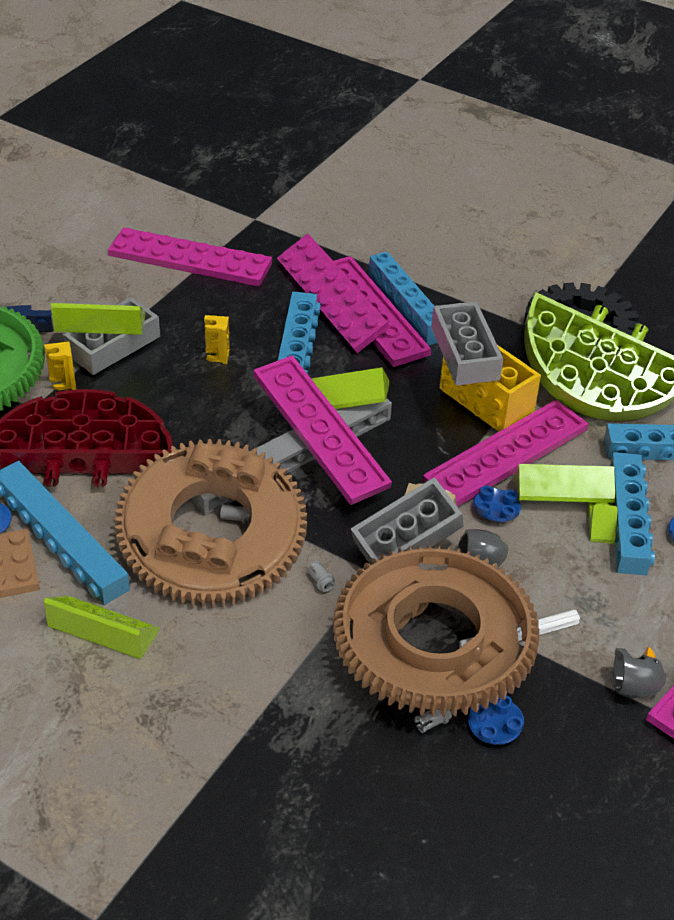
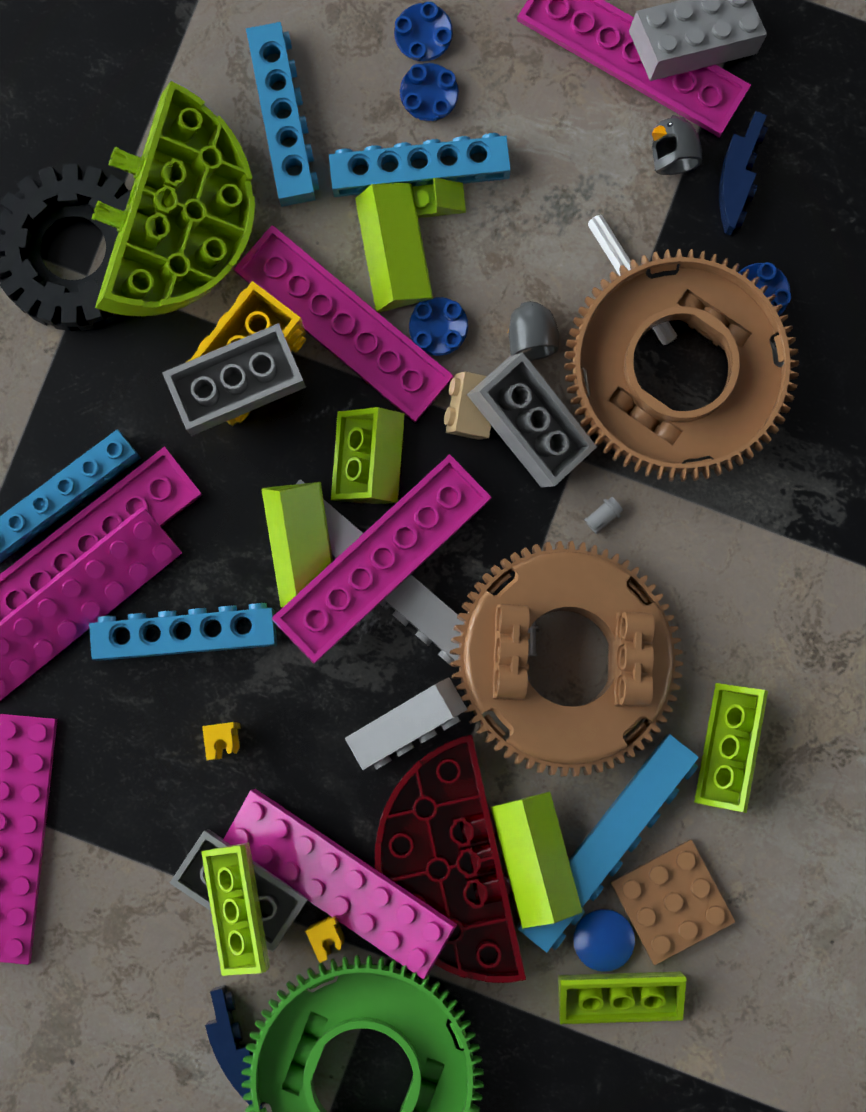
camera: 95 degrees left, 40 degrees up
none -> dark pink plate [223,789,457,979]
none -> lime slope [331,407,405,504]
none -> light grey brick [345,677,468,770]
none -> lime slope [490,791,583,929]
none -> dark blue slope [719,111,768,236]

